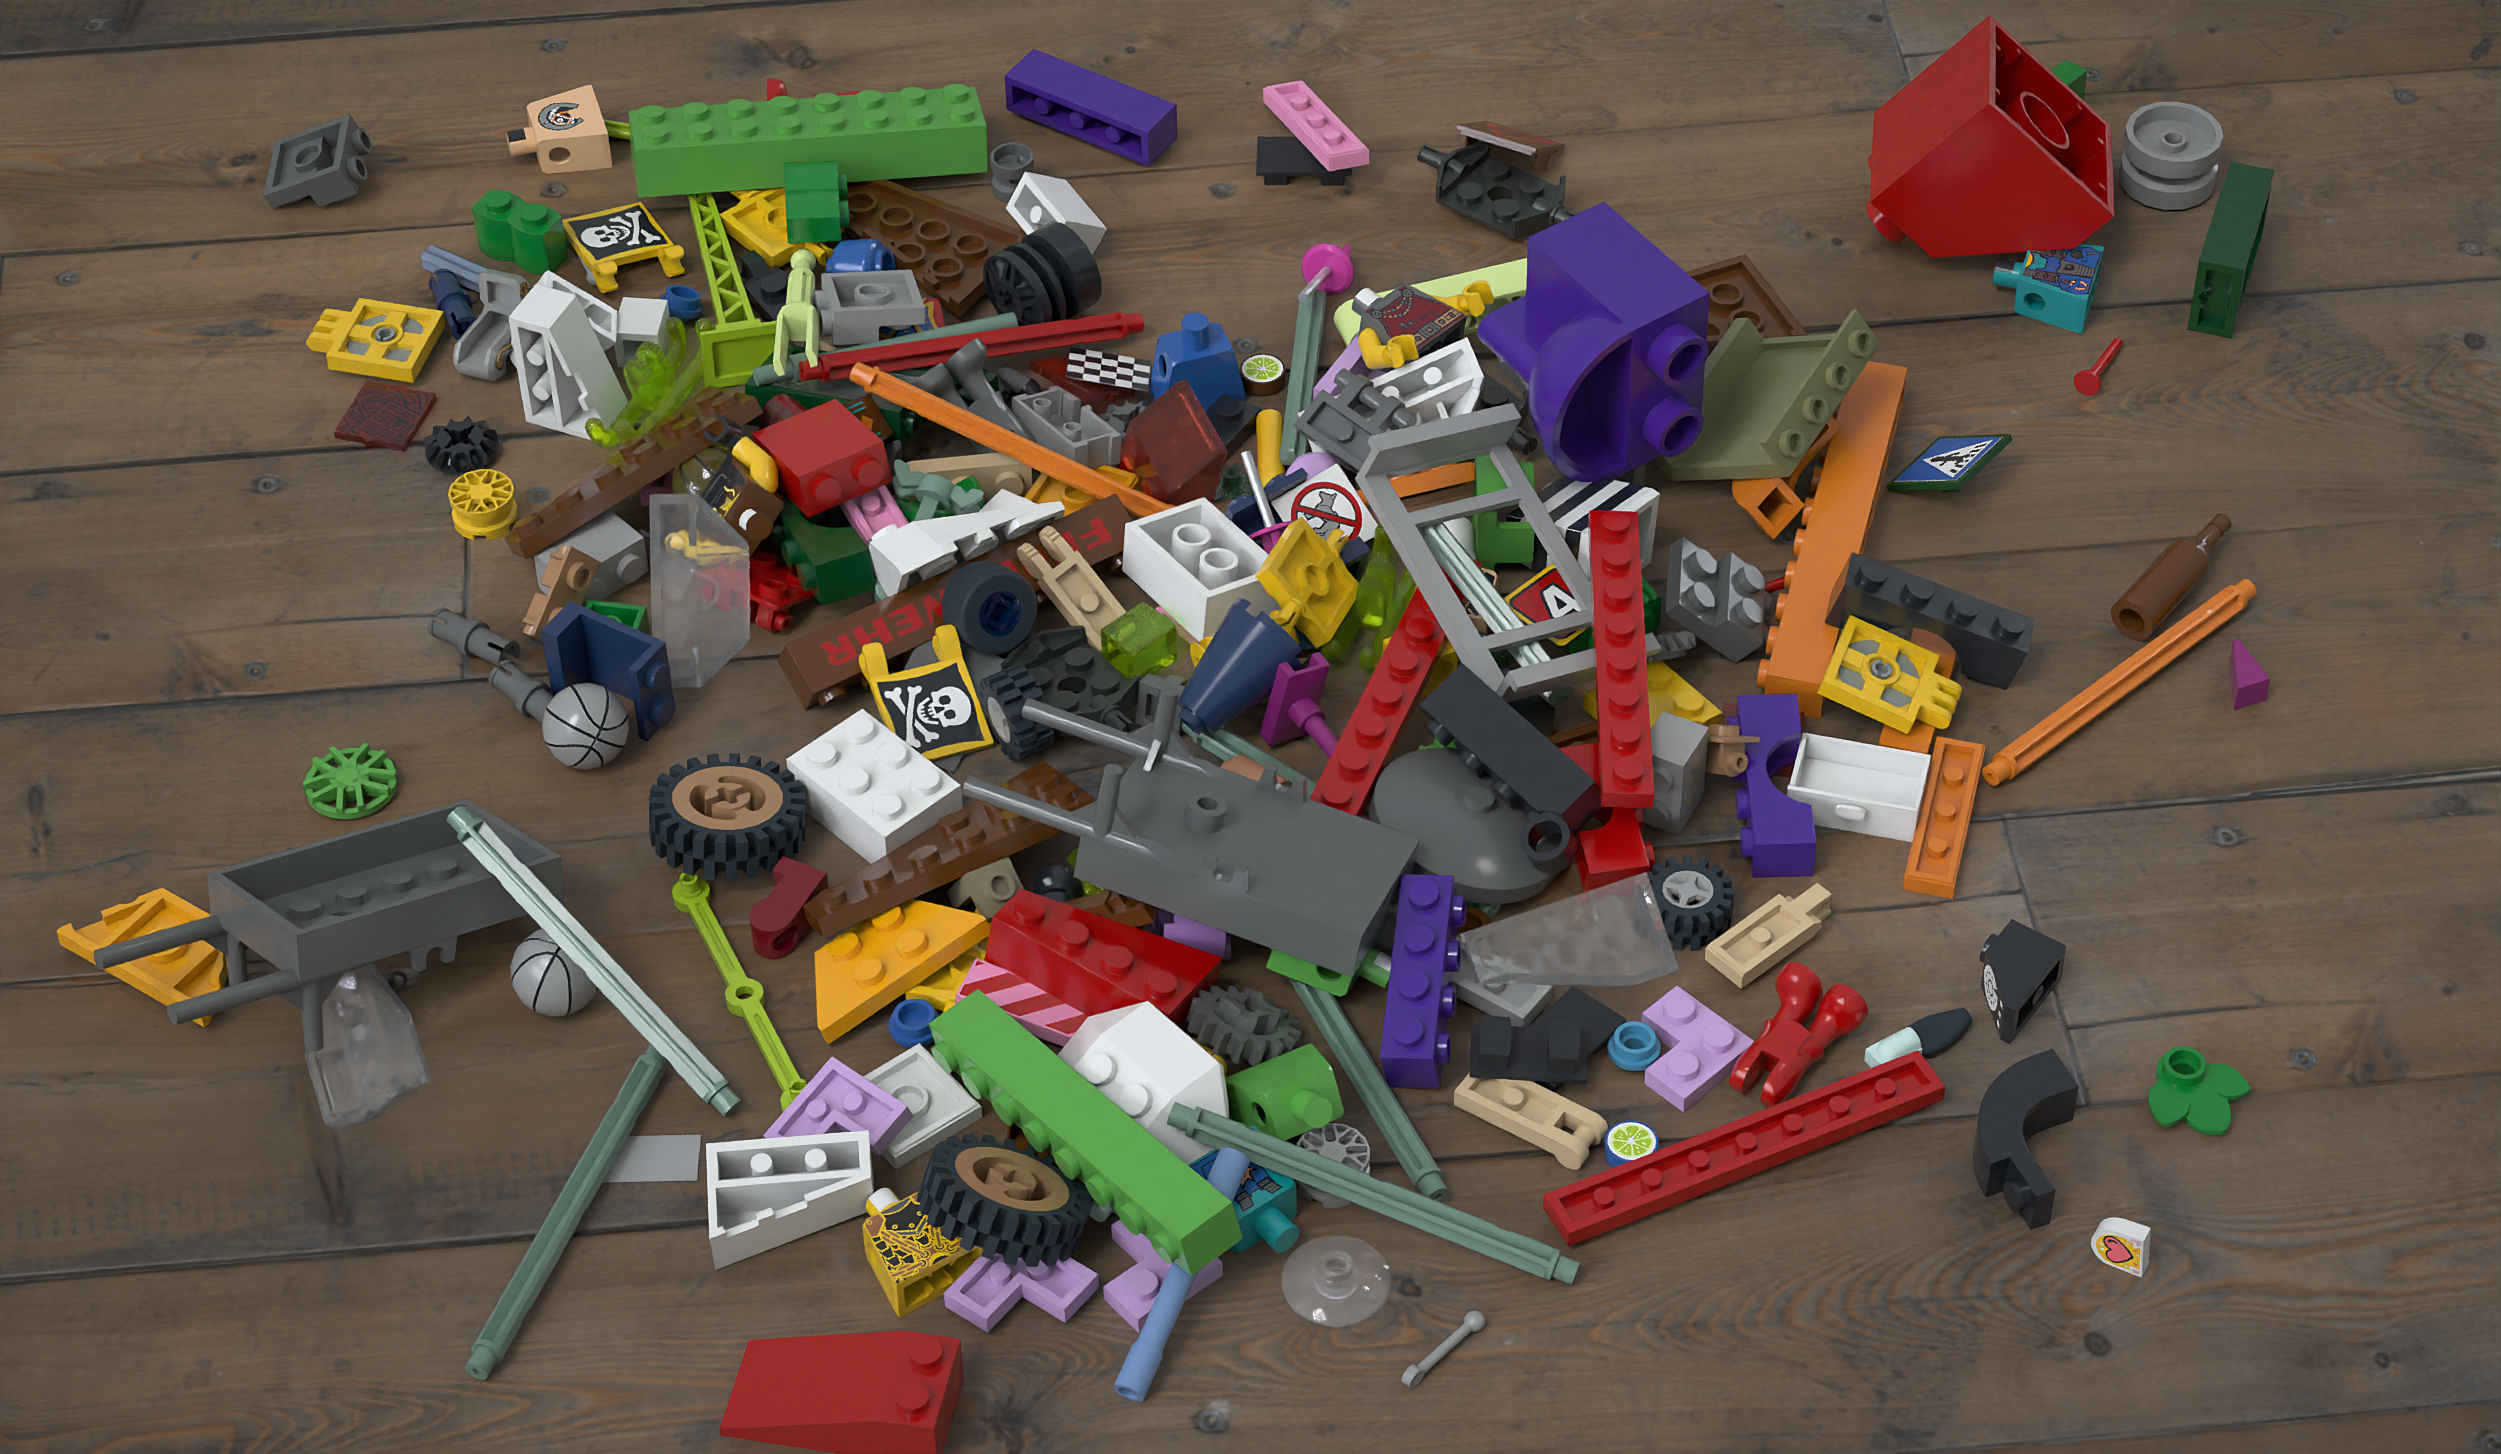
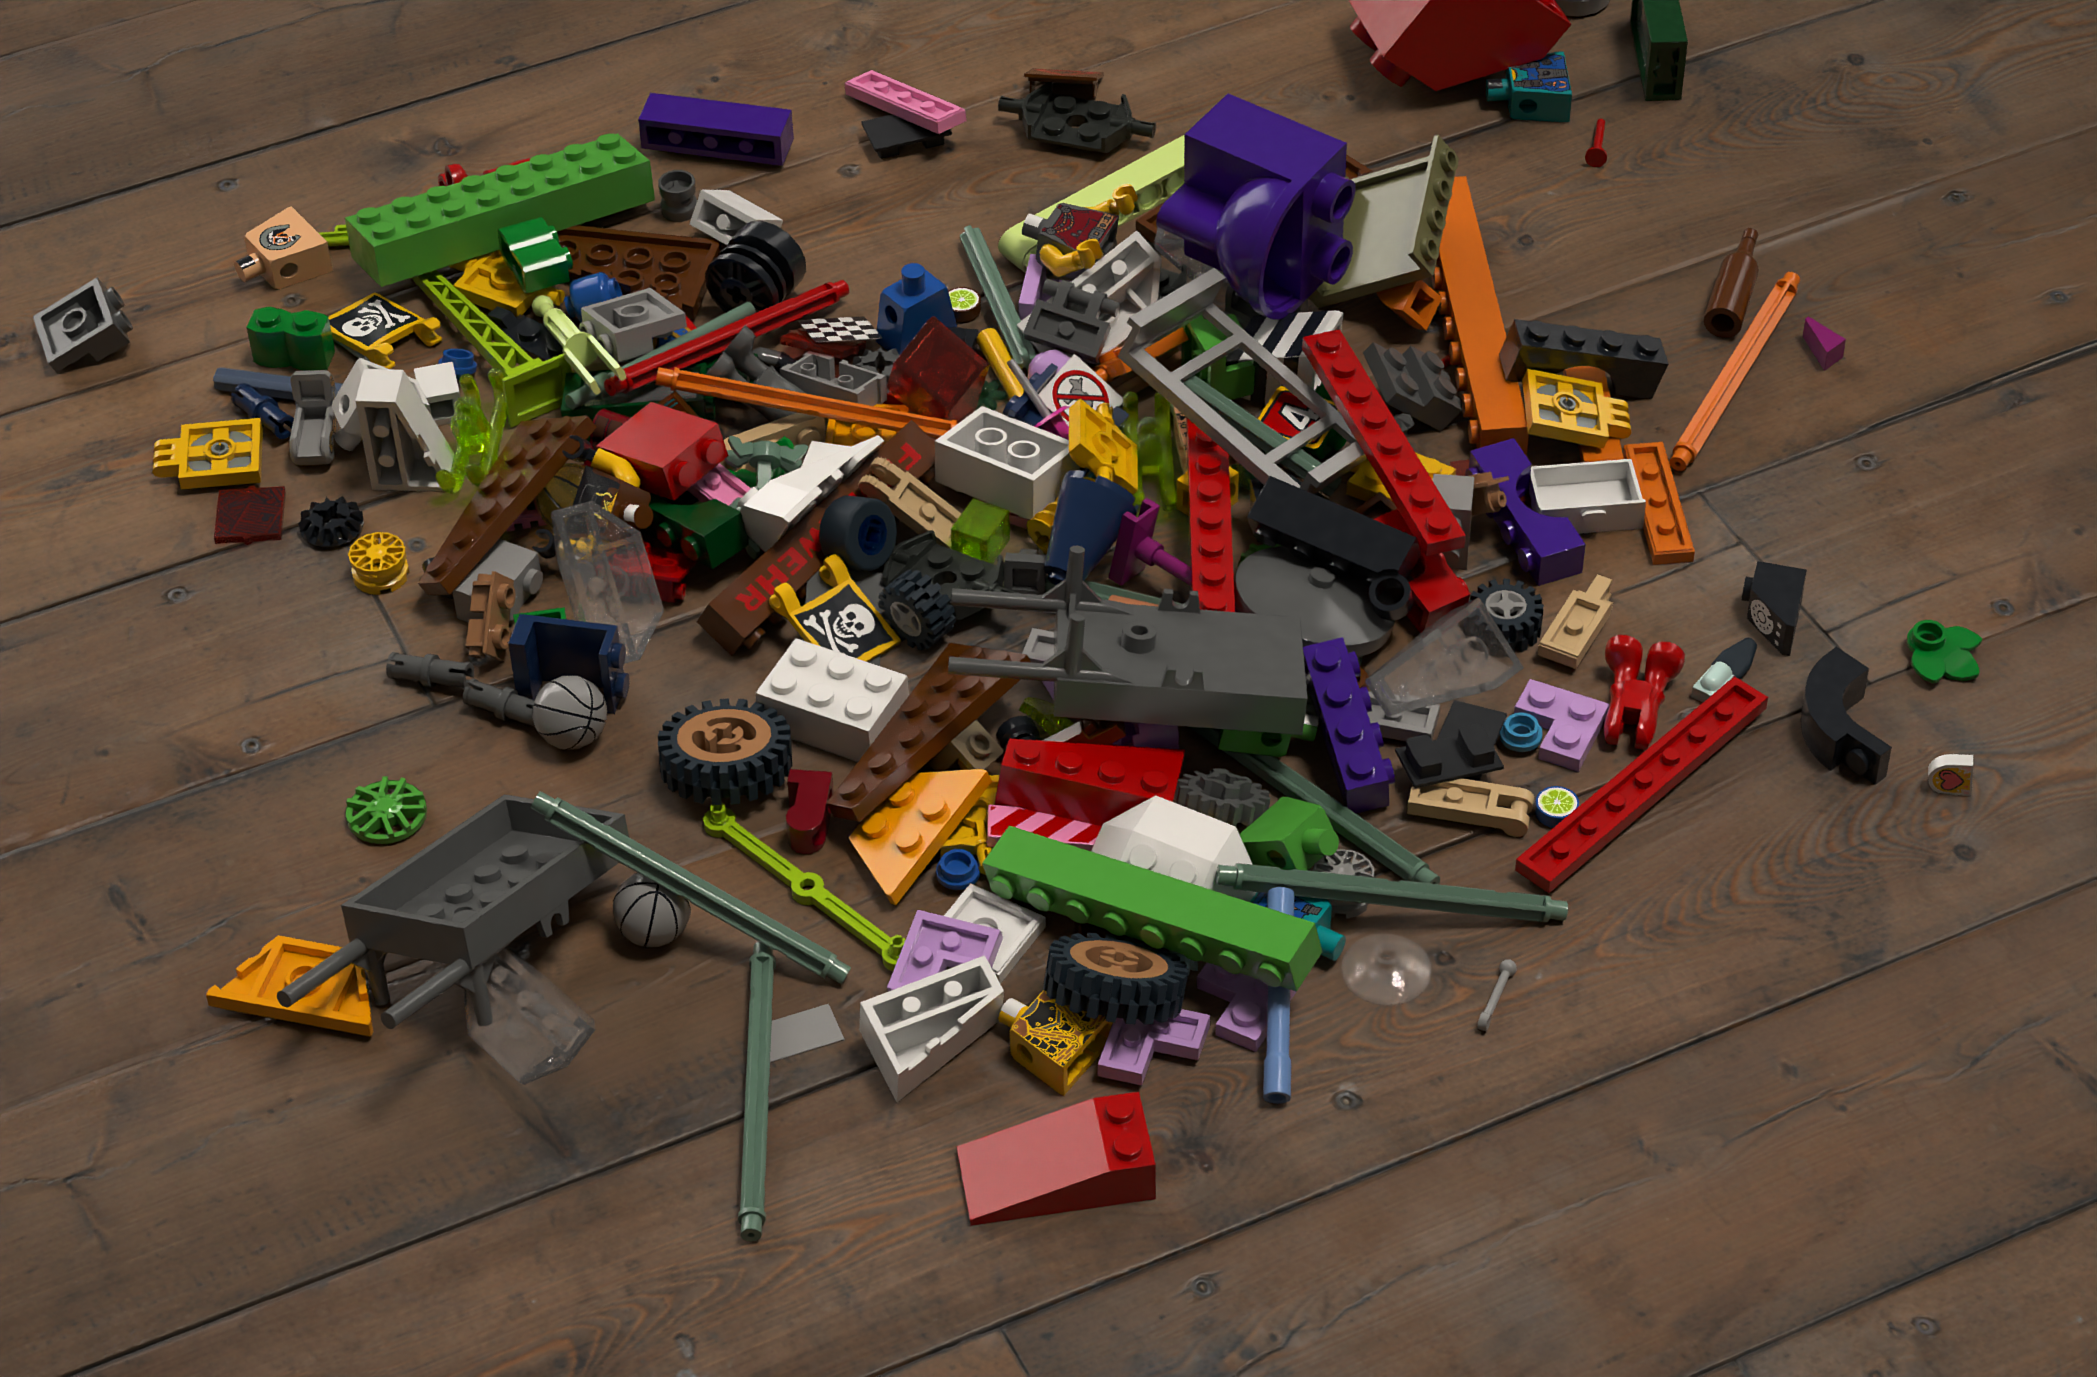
camera: 20 degrees left, 0 degrees up
dark pink piece [1298,243,1354,302] -> none
piece [1887,434,2013,492] -> none

